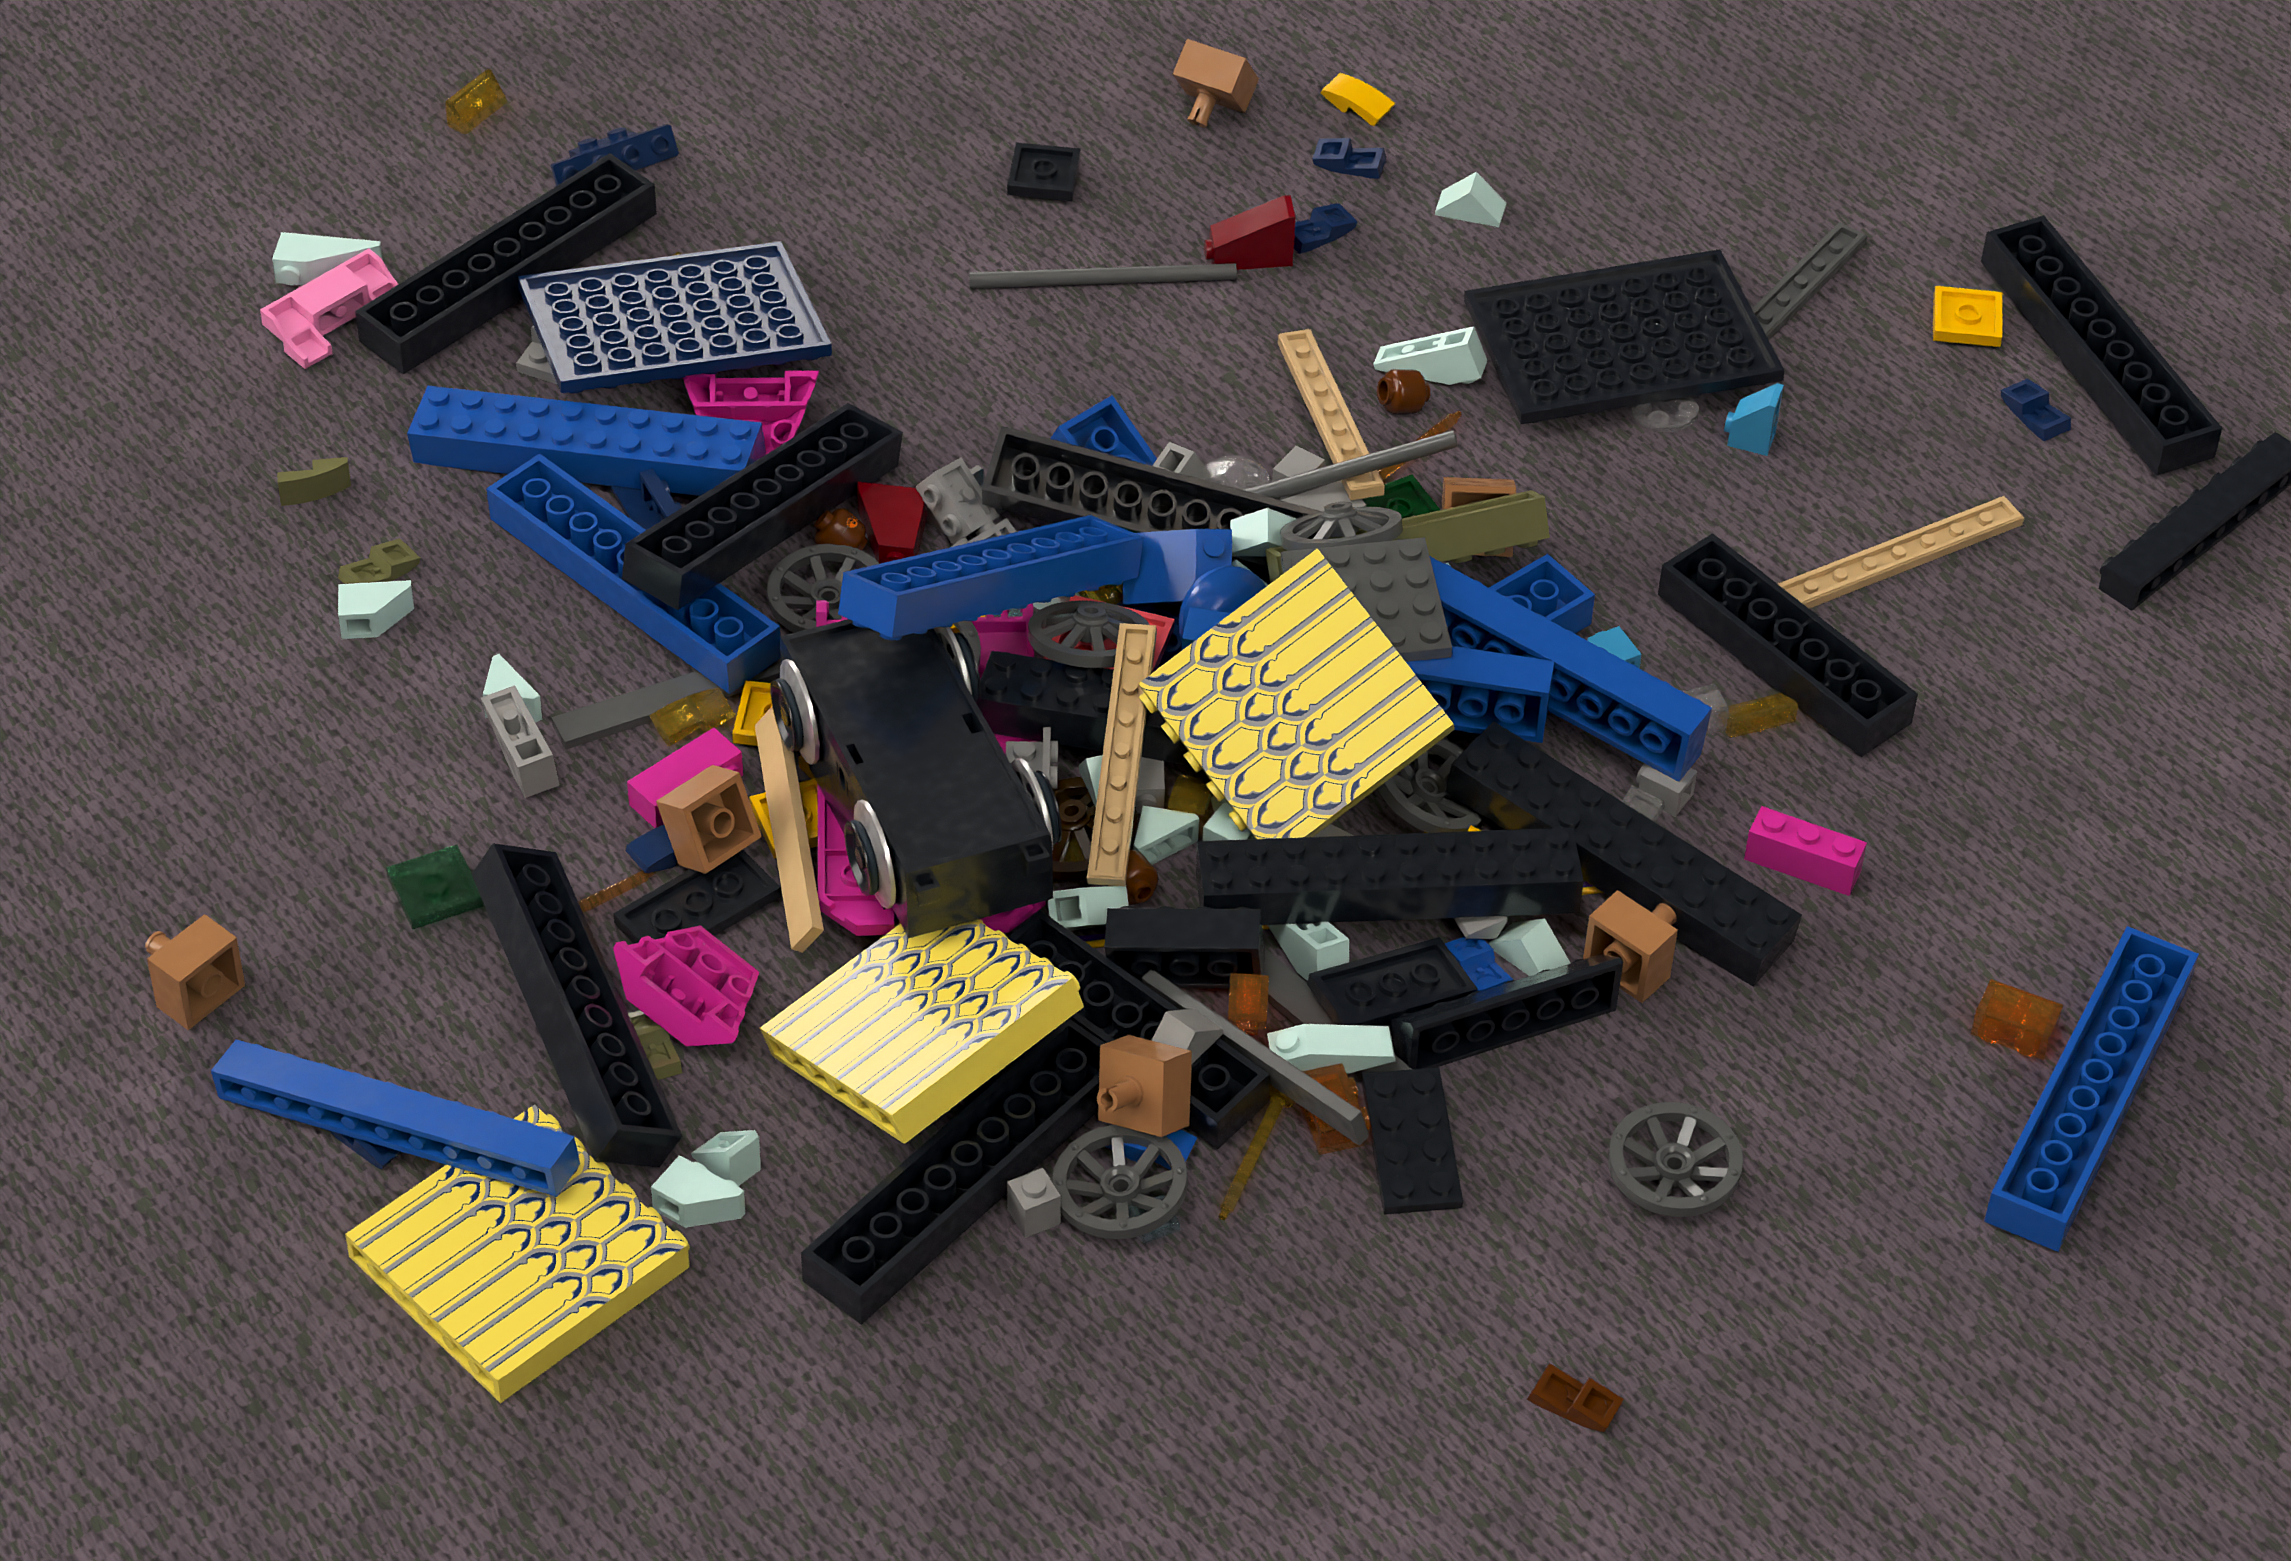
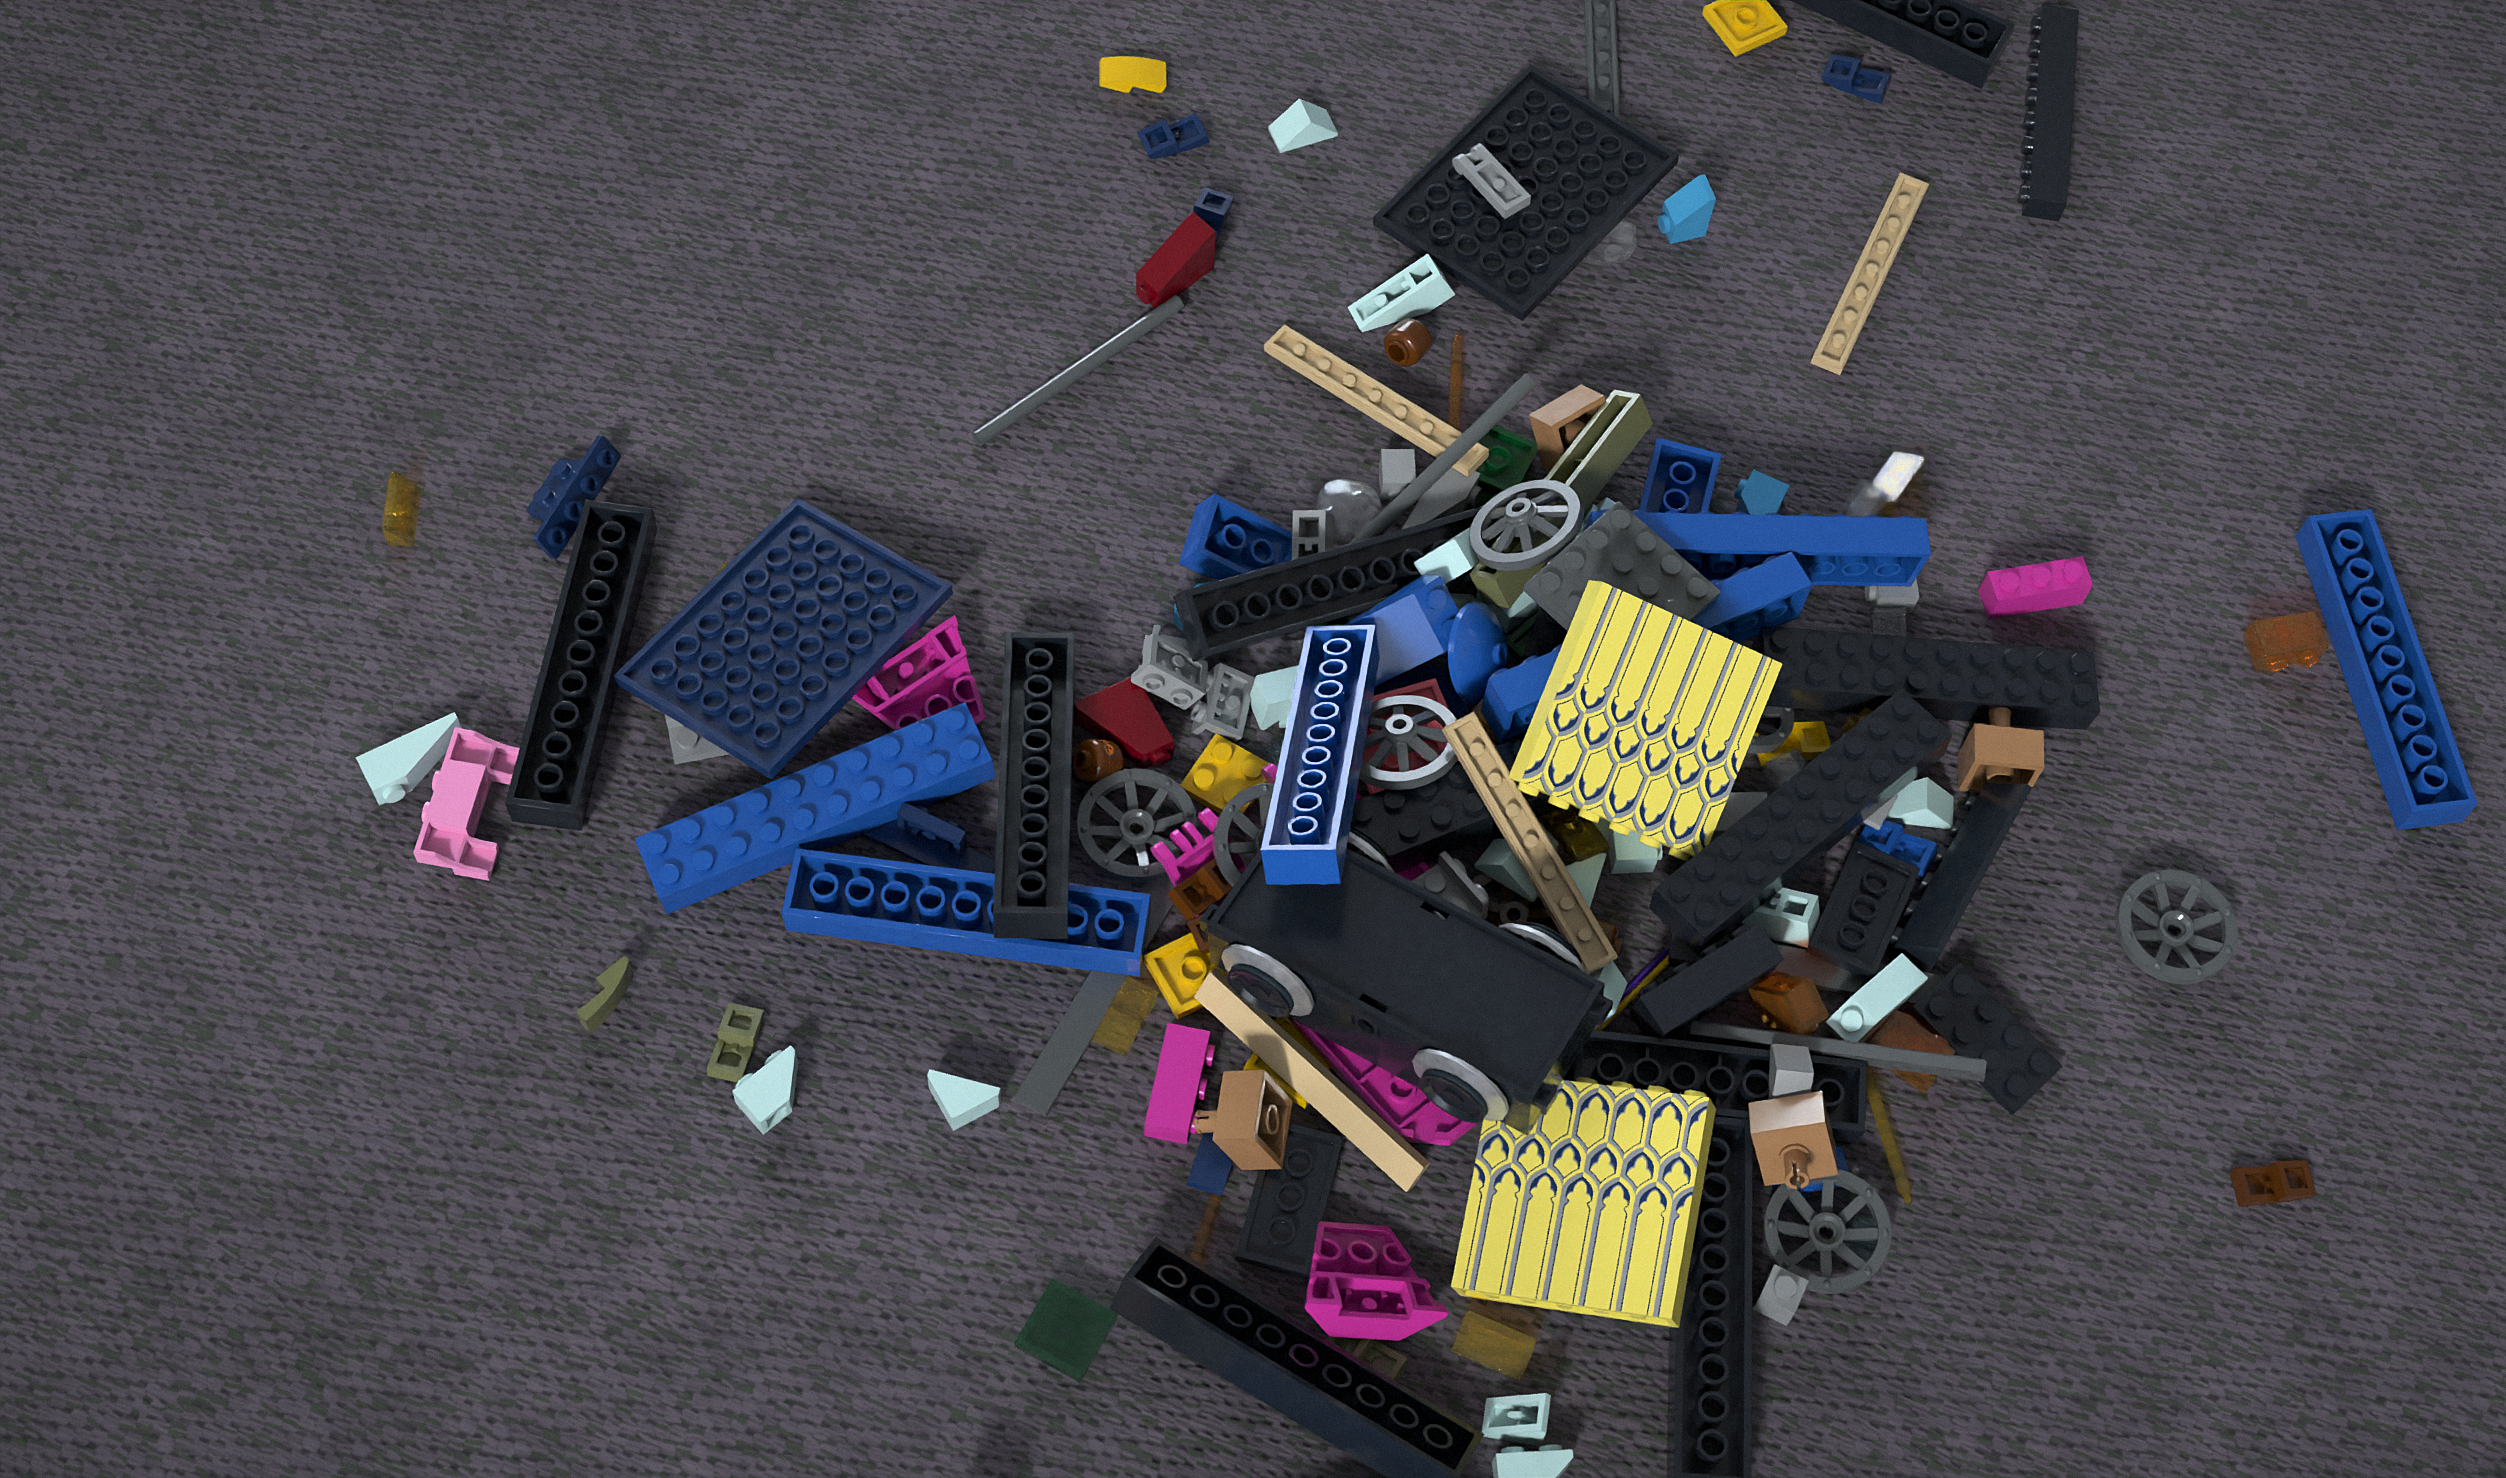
camera: 40 degrees left, 15 degrees up
light grey slope [481,685,559,798] -> none
black plate [1007,142,1081,201] -> none
medium nougat brick [1173,39,1259,128] -> none
black brick [1658,533,1918,757] -> none
none -> clear yellow slope [1451,1310,1537,1381]
none -> light grey plate [1452,143,1531,219]

